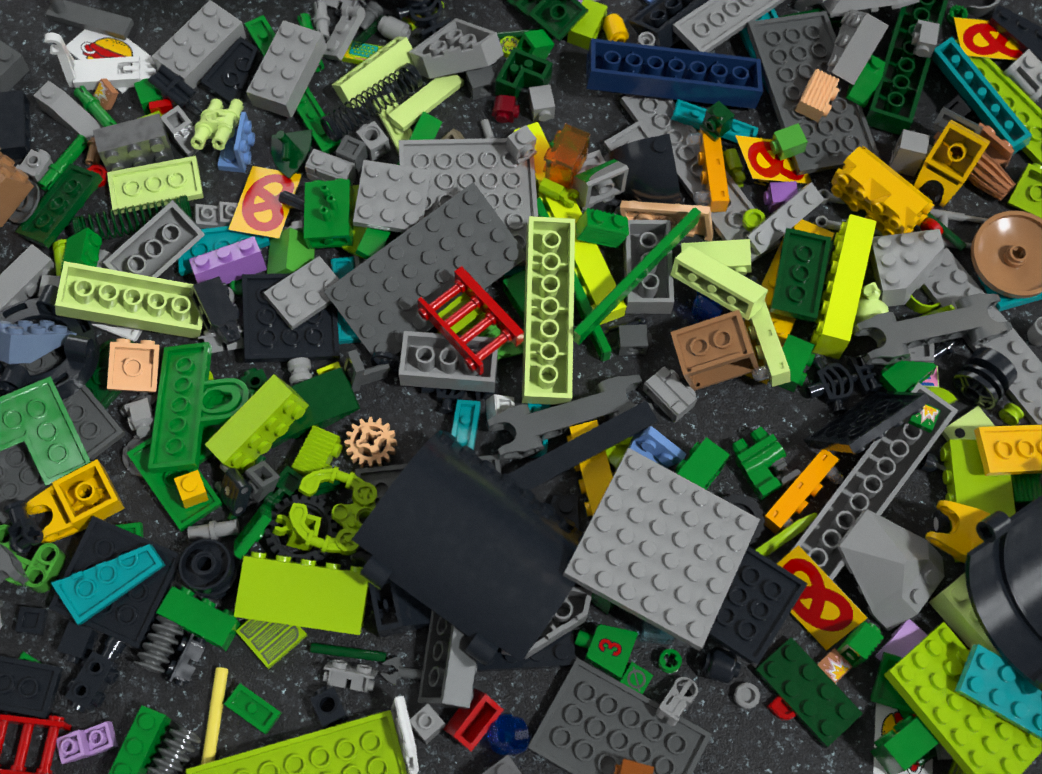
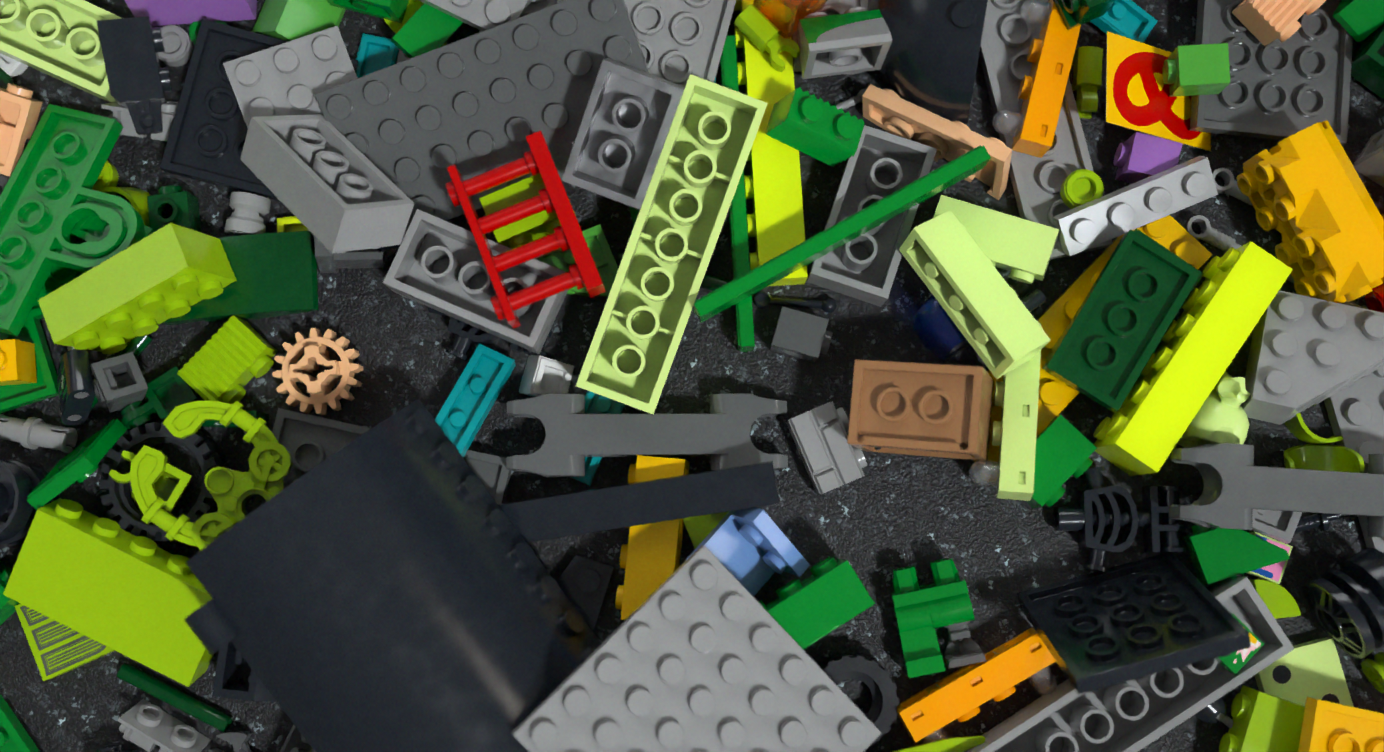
camera: 25 degrees right, 15 degrees up
none -> light grey brick [240,114,415,253]
none -> flat silver brick [561,58,685,210]

